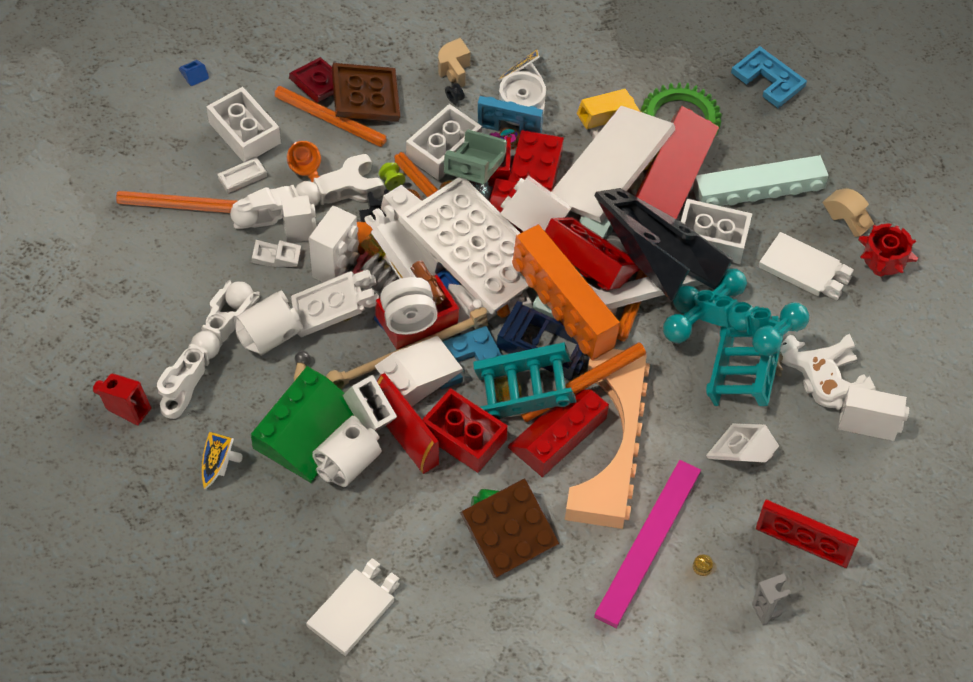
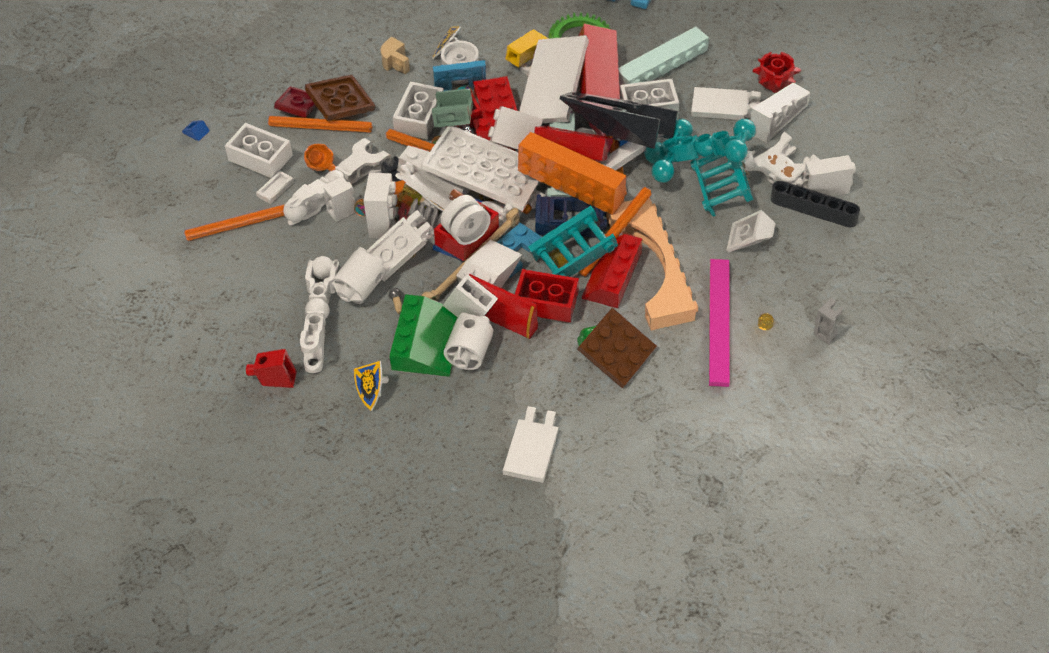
camera: 20 degrees left, 5 degrees down
white slope [251,240,301,267] -> none
lime wheel [378,162,406,190] -> none
black bush [445,82,465,104] -> none
red tile [755,499,859,568] -> none
tan brick [823,188,874,237] -> none
none -> white wedge [751,83,810,143]
none -> black beam [770,181,860,228]

